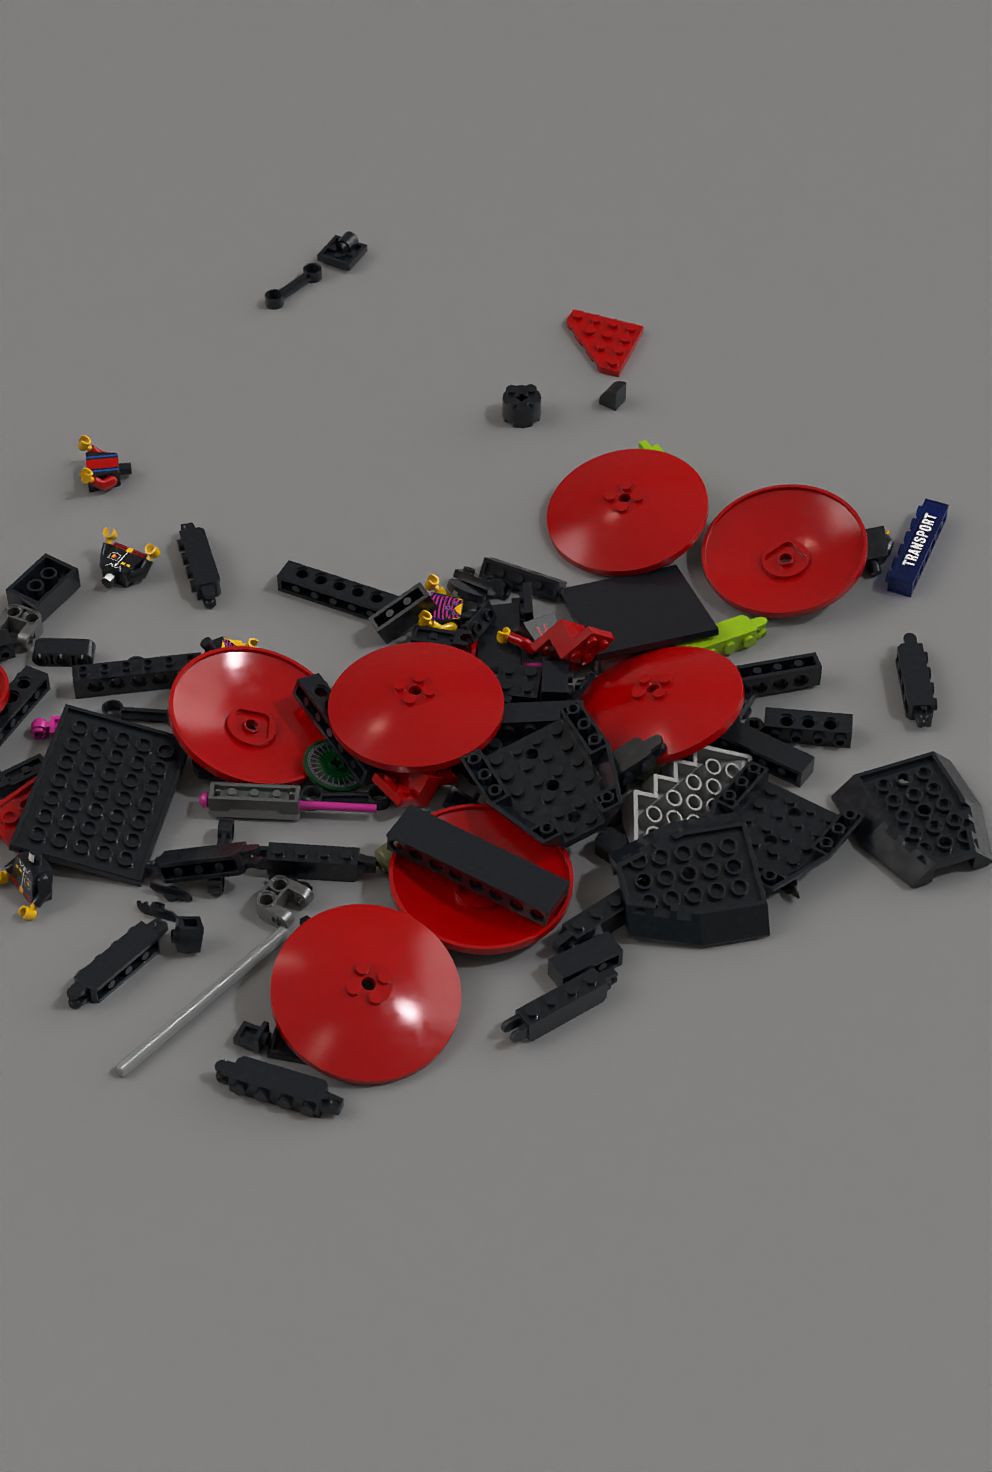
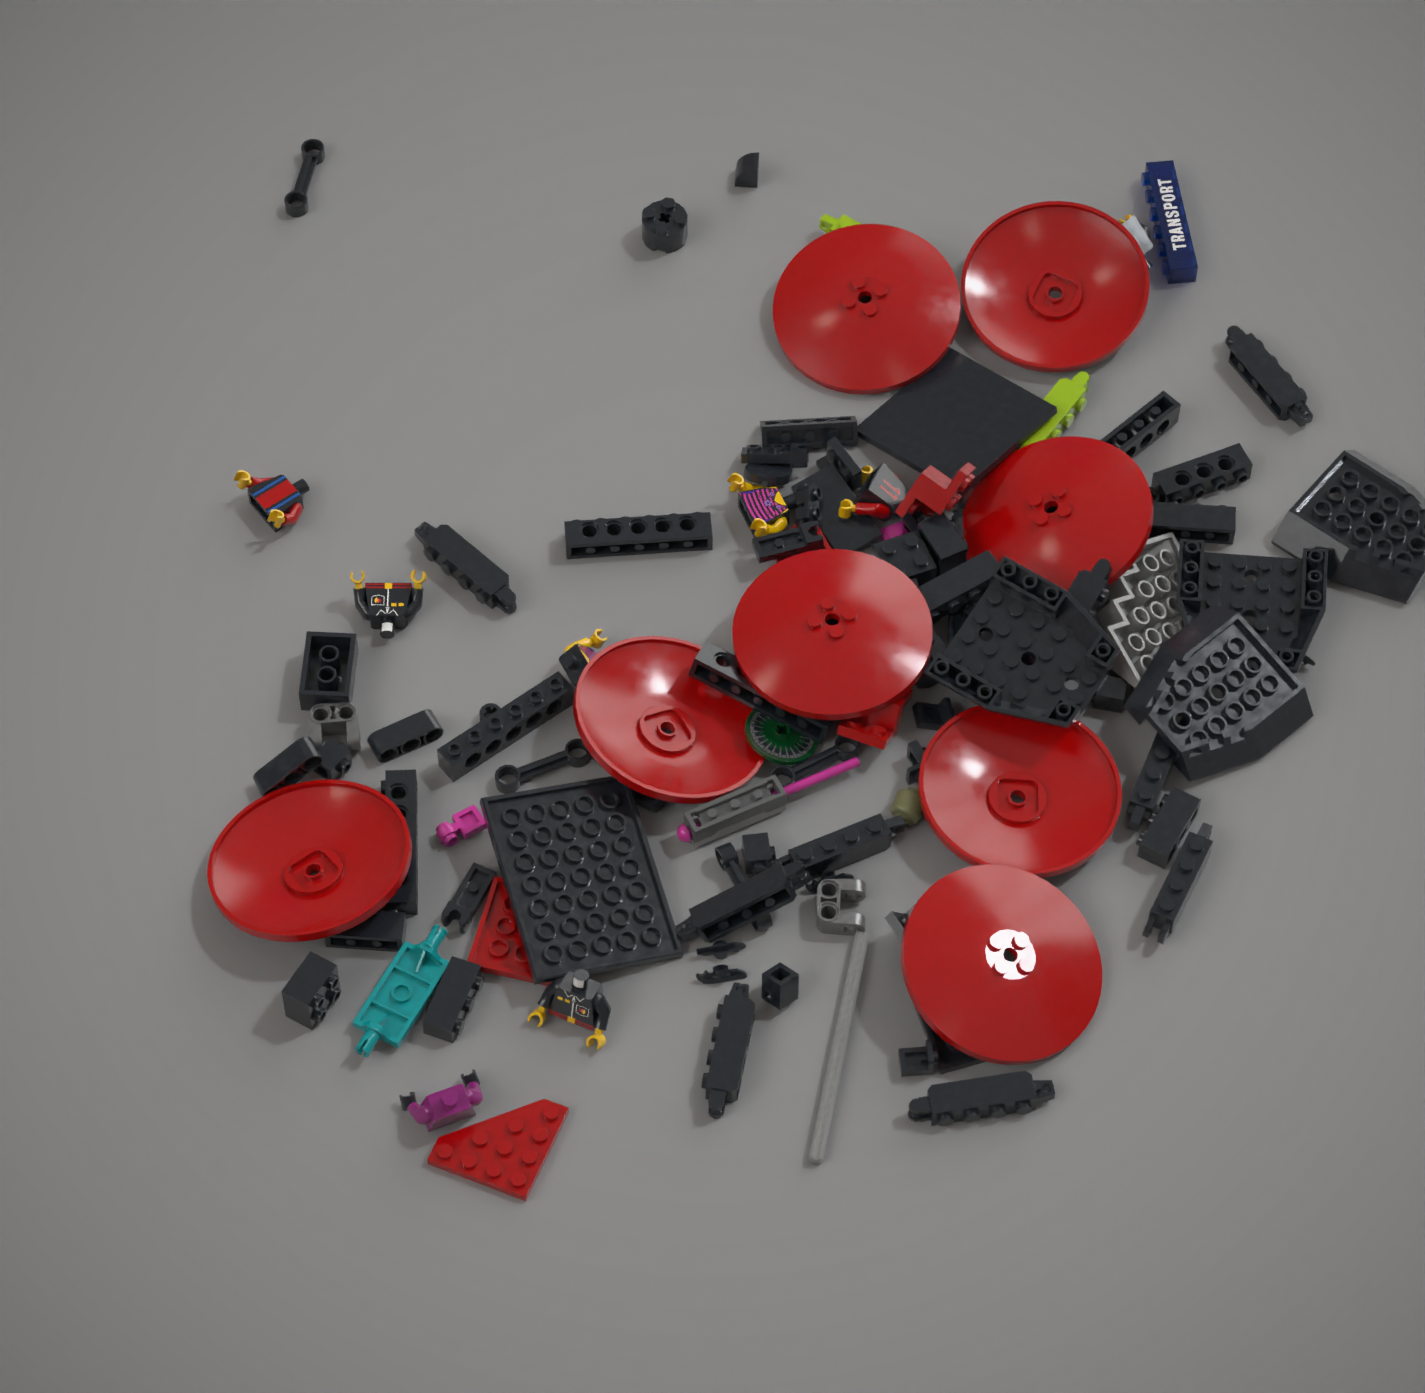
camera: 30 degrees left, 10 degrees up
black plate [317,231,368,271] -> none
black brick [368,582,438,644] -> none
black tile [386,804,571,927] -> none
red plate [566,309,644,377] -> none
none -> black brick [742,832,776,875]

